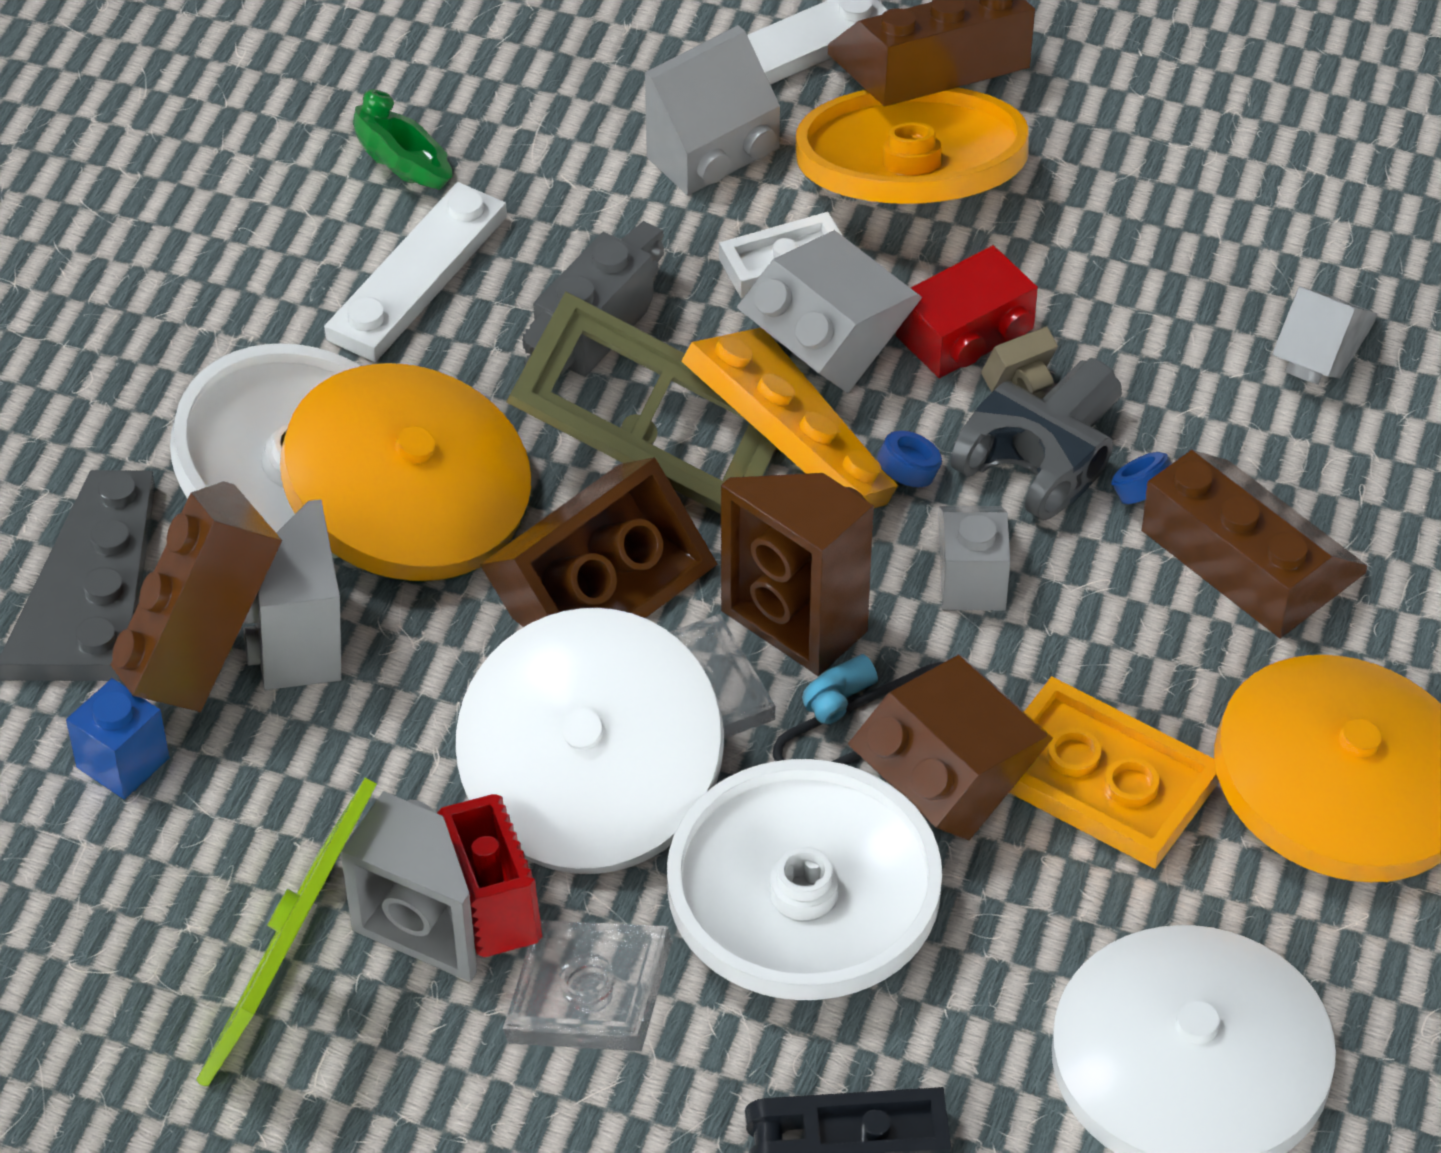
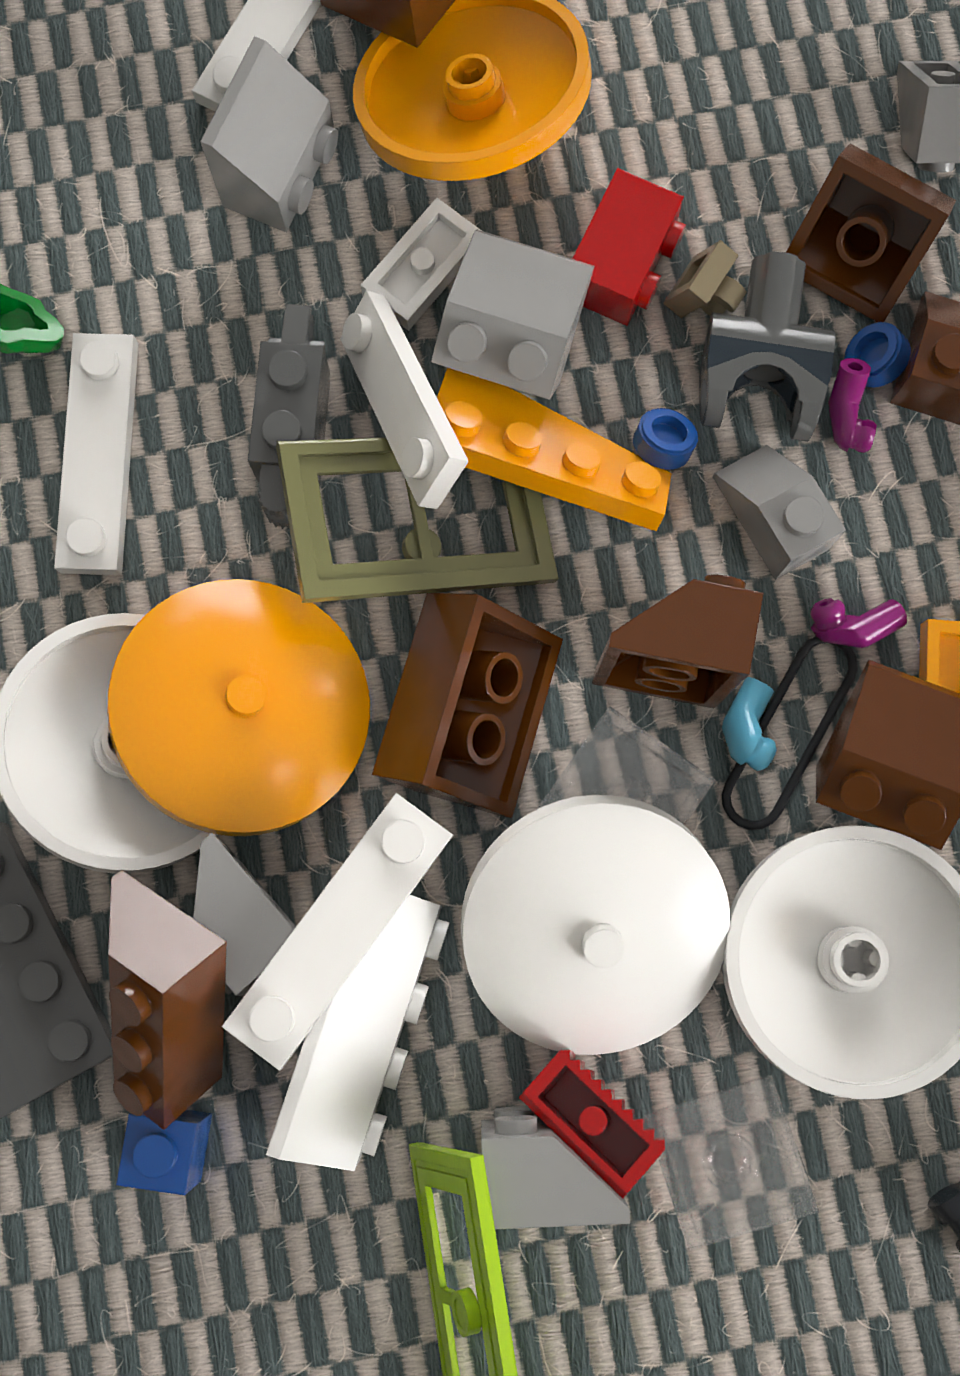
camera: 30 degrees left, 30 degrees up
none -> white plate [222,793,453,1071]
none -> white slope [266,895,449,1171]
none -> white plate [340,290,469,509]
none -> reddish brown slope [786,143,956,322]
none -> magenta arm [810,598,907,648]
none -> magenta arm [828,358,877,453]

